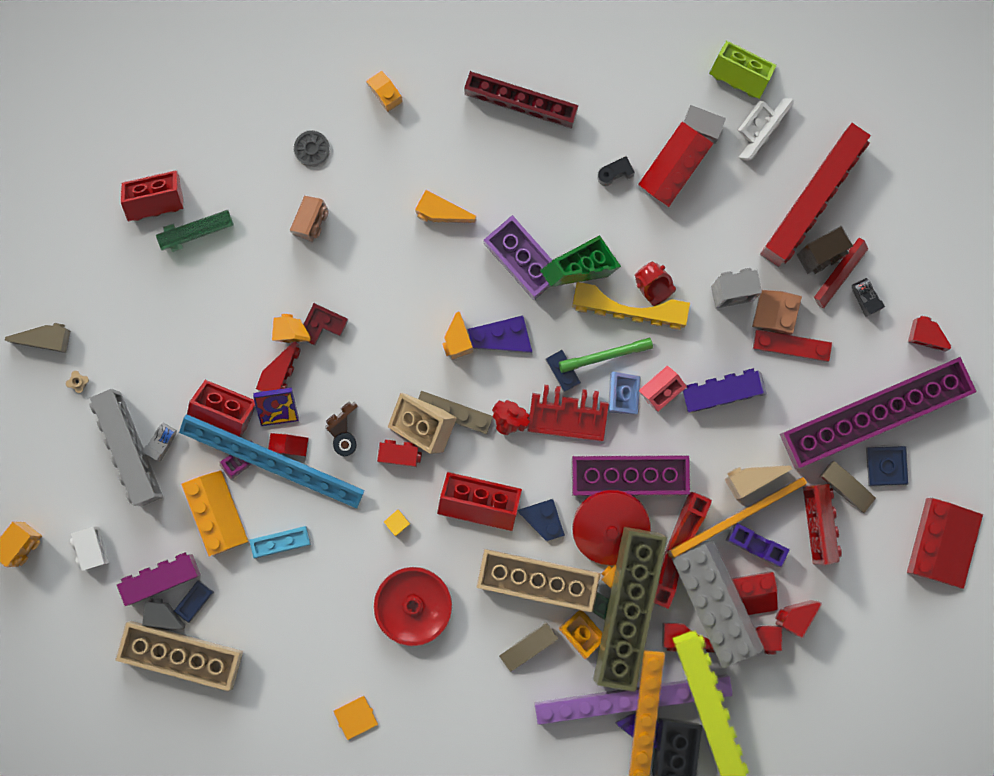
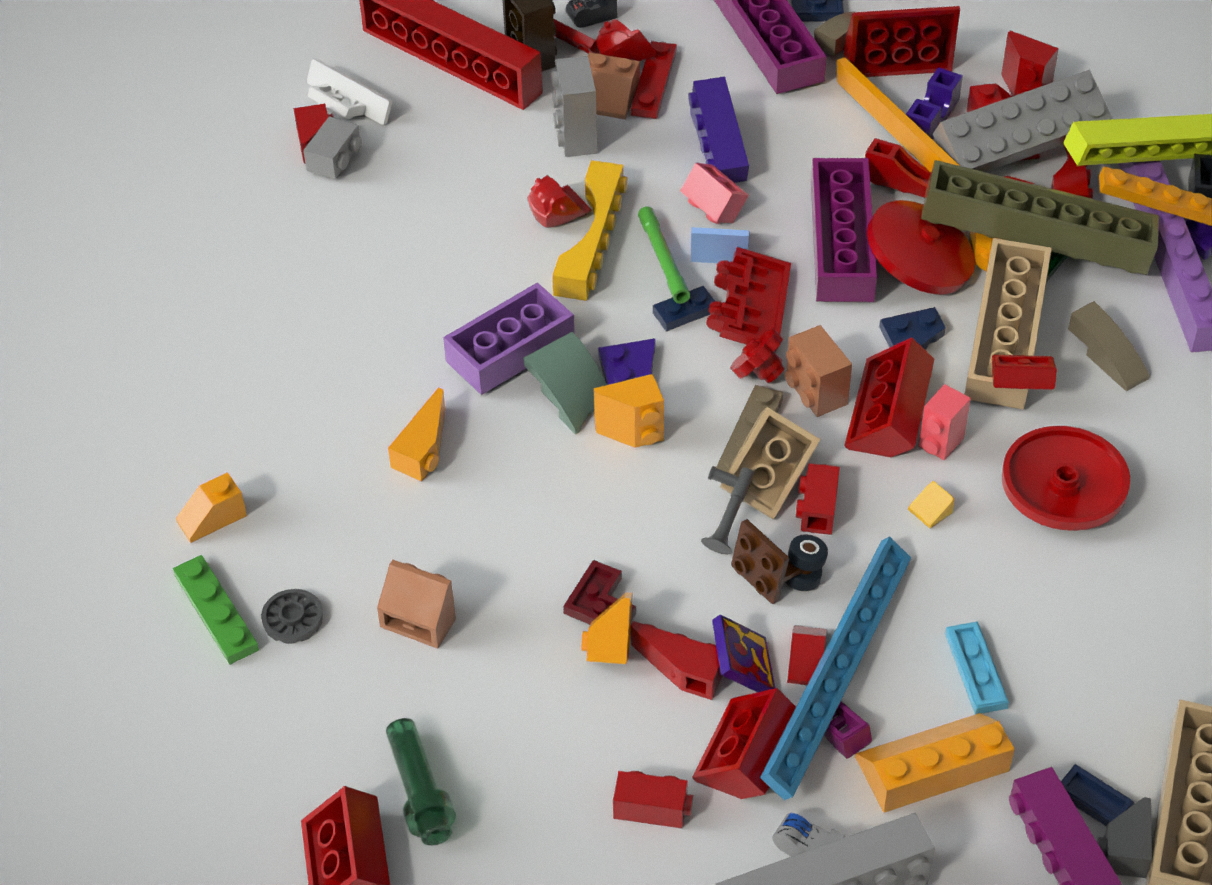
camera: 90 degrees left, 35 degrees down
dark red brick [464,71,579,129] -> none
green wedge [540,235,621,287] -> none
light orange slope [559,610,602,659] -> none
black leg [597,156,635,186] -> none
red slope [638,121,714,207] -> none
lime slope [709,40,776,99] -> none
tan slope [725,466,792,499] -> none
none -> bright green plate [173,555,259,665]
none -> red slope [293,103,334,164]
none -> sand green slope [523,331,607,435]
none -> red helmet [596,19,657,61]
none -> red brick [613,771,693,828]
none -> dark grey piece [701,466,755,555]
none -> nougat brick [785,325,852,417]
none -> coral brick [919,384,971,461]
none -> red slope [991,355,1057,390]

